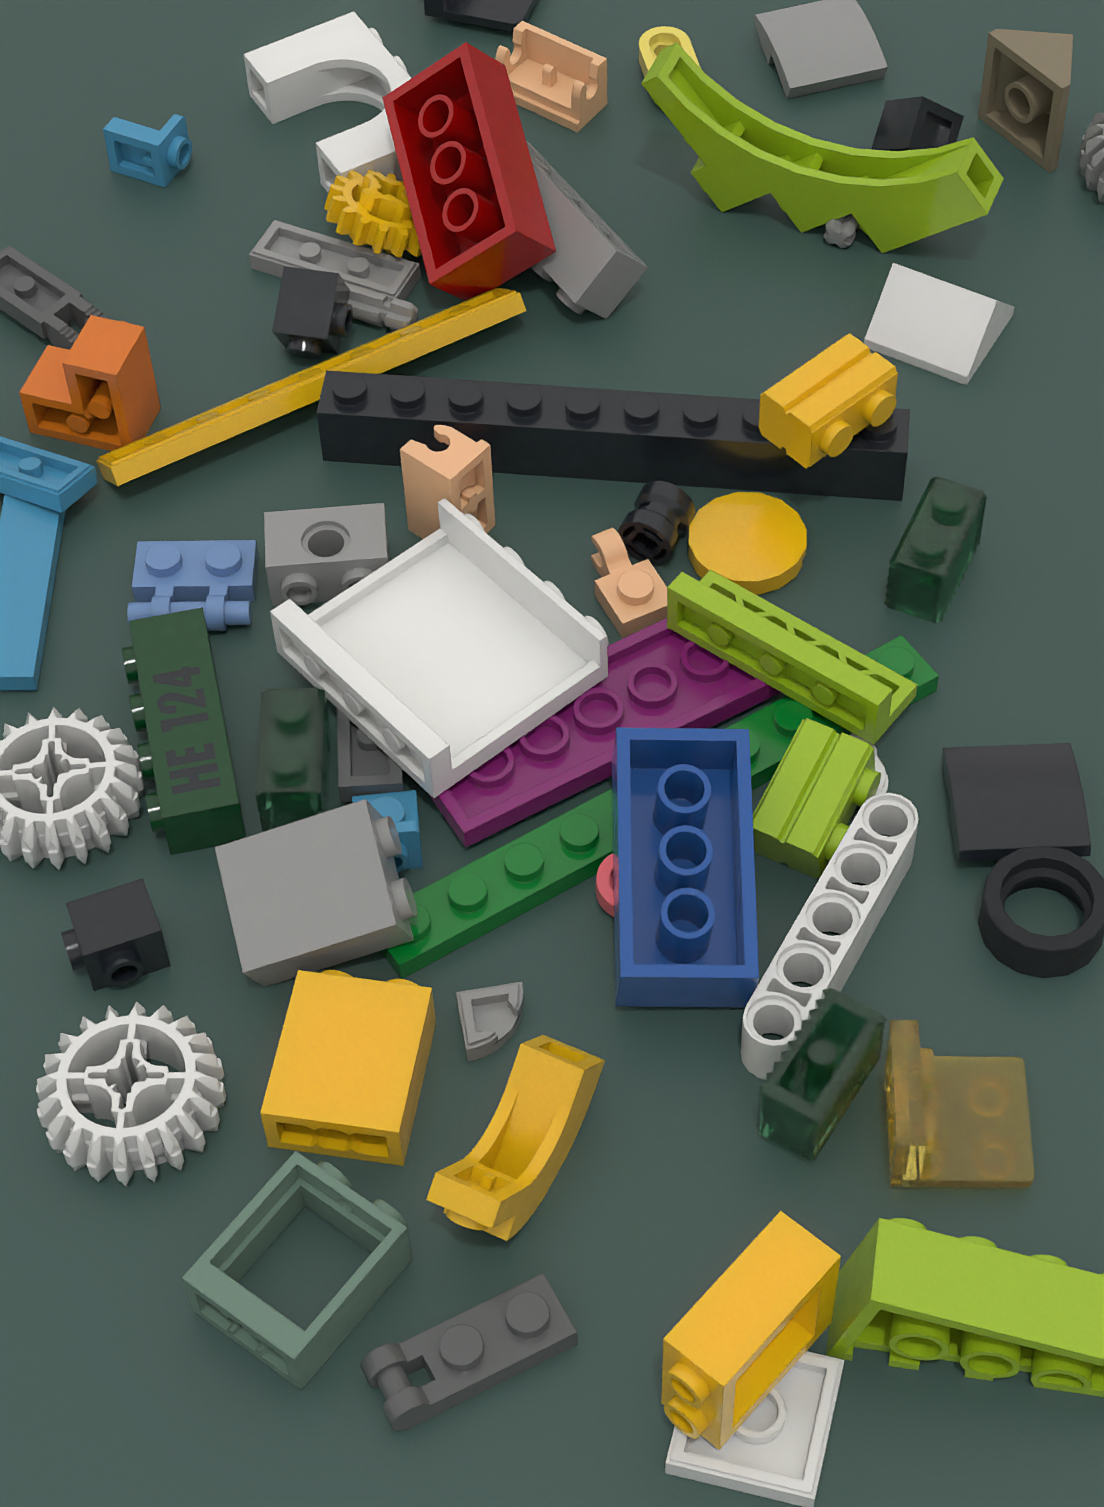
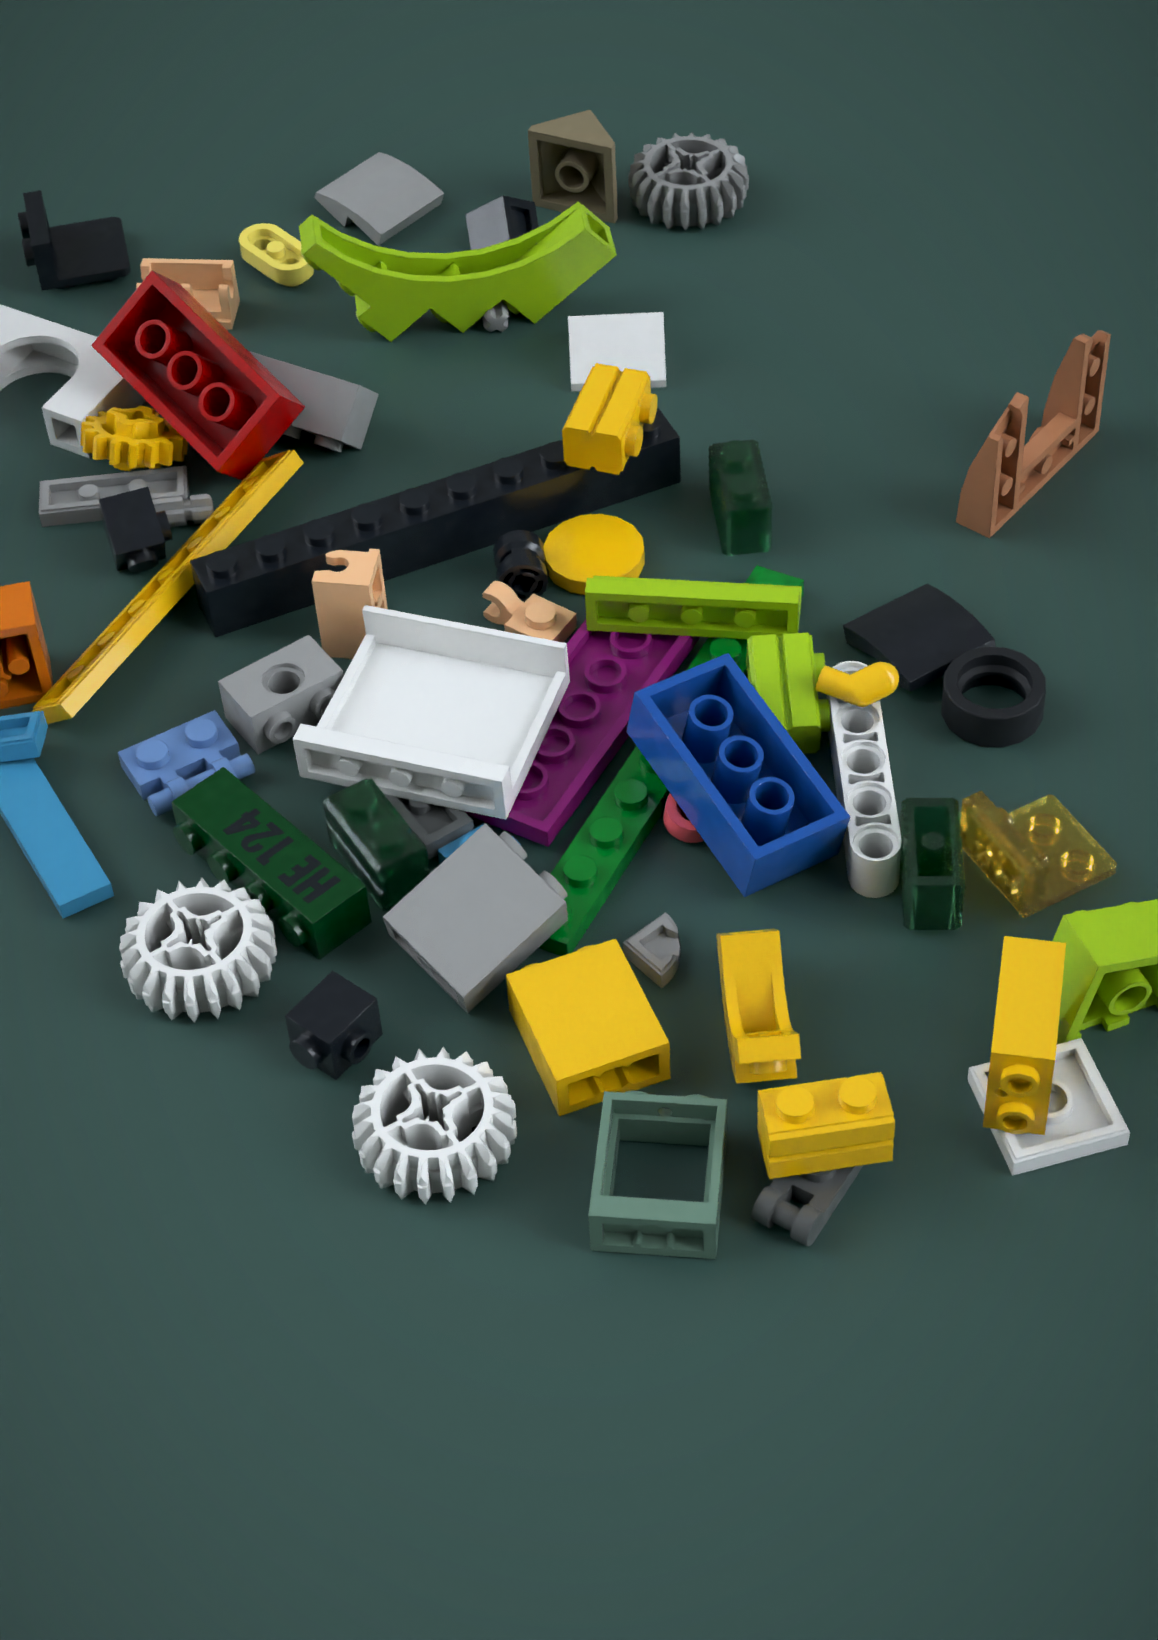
camera: 30 degrees left, 5 degrees down
none -> yellow brick [757,1072,895,1179]
none -> yellow arm [816,661,899,707]

